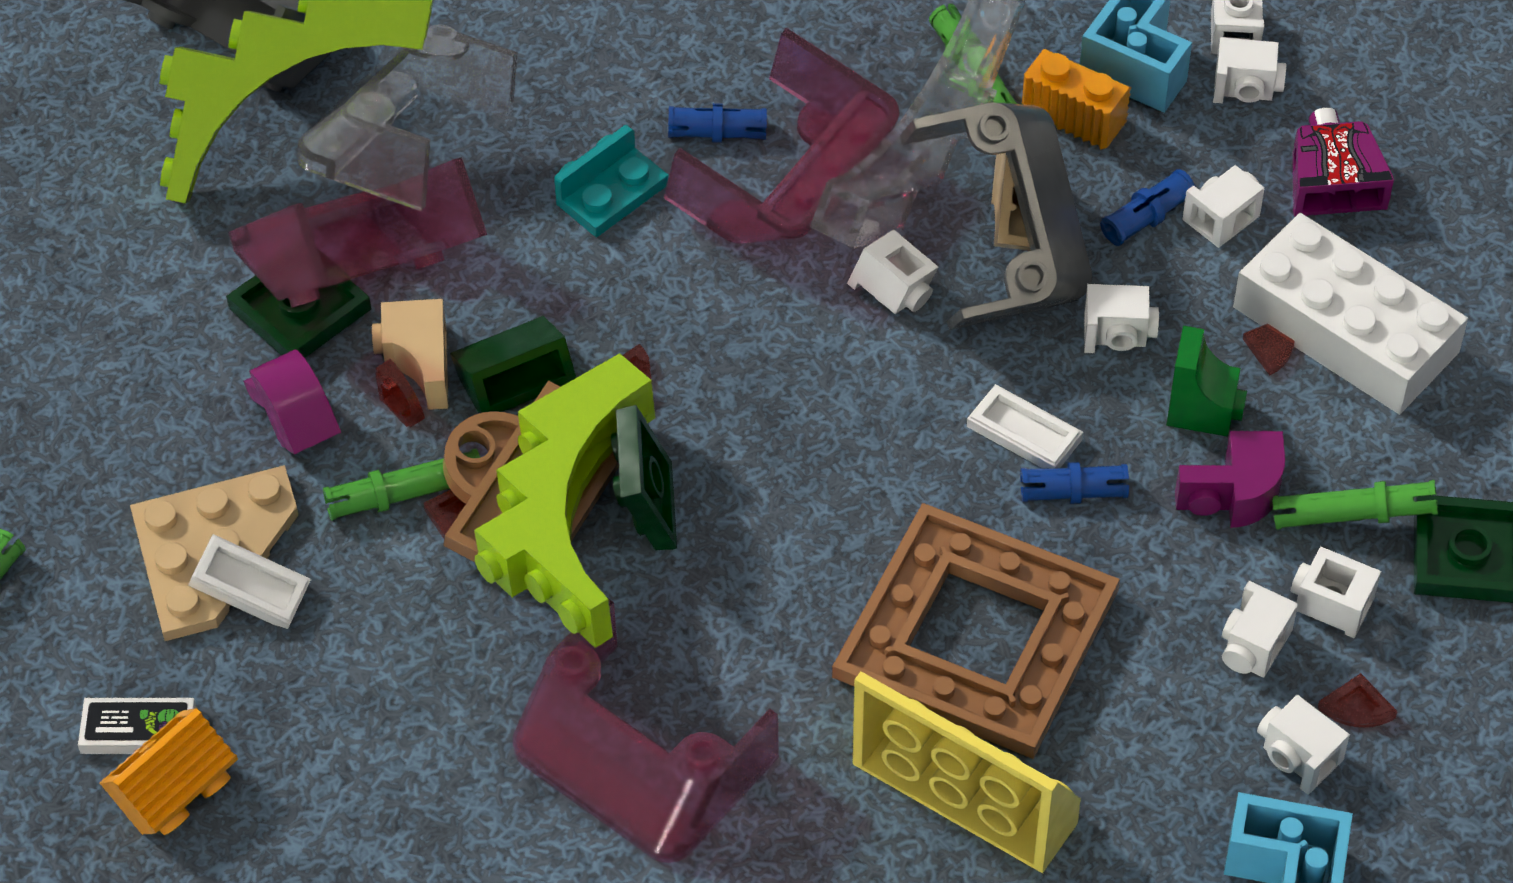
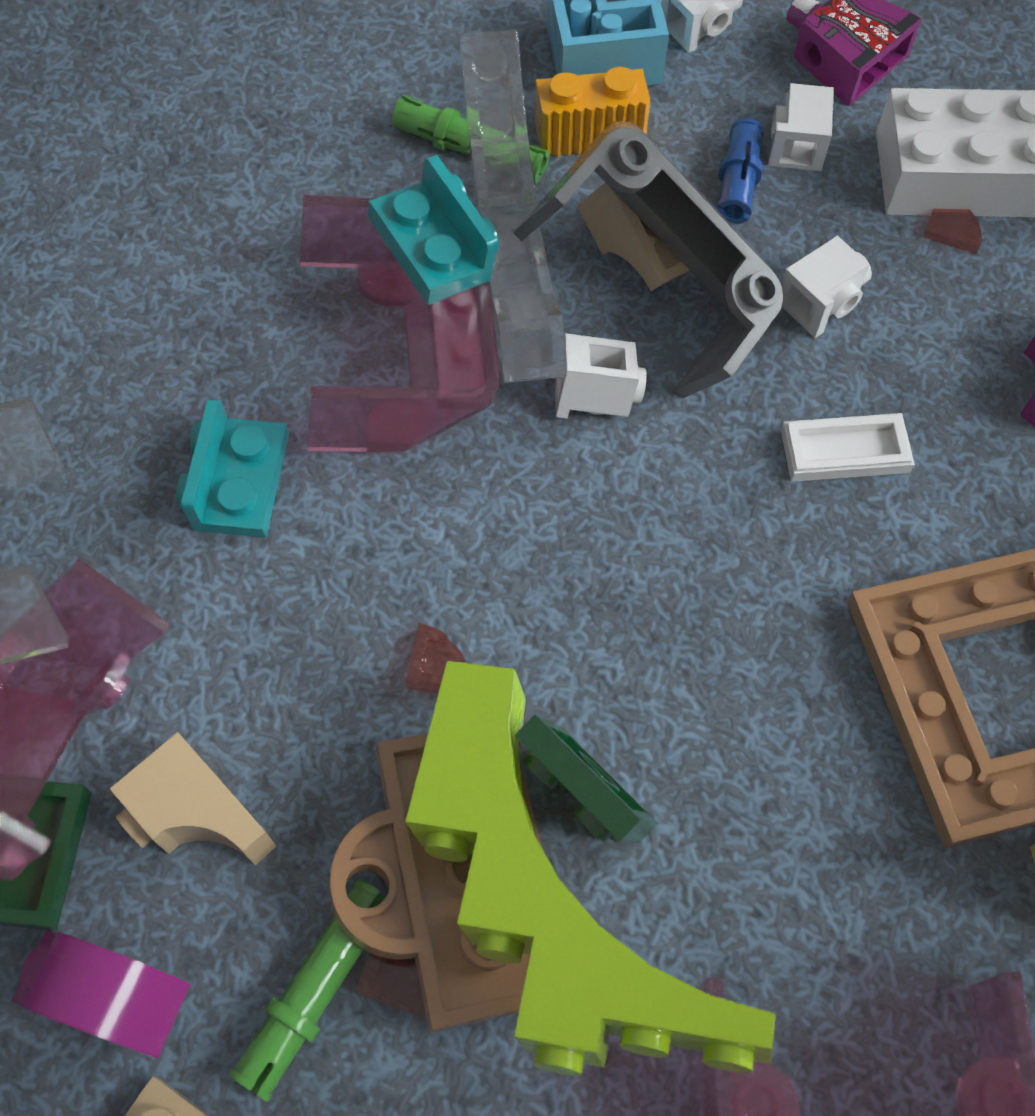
camera: 40 degrees left, 10 degrees up
clear red tile [375,359,425,428] -> none
dark green brick [450,316,576,413] -> none
blue pin [668,103,767,143] -> none
blue pin [1020,462,1129,504] -> none
green arch [1166,325,1247,437] -> none
none -> teal bracket [368,155,499,305]

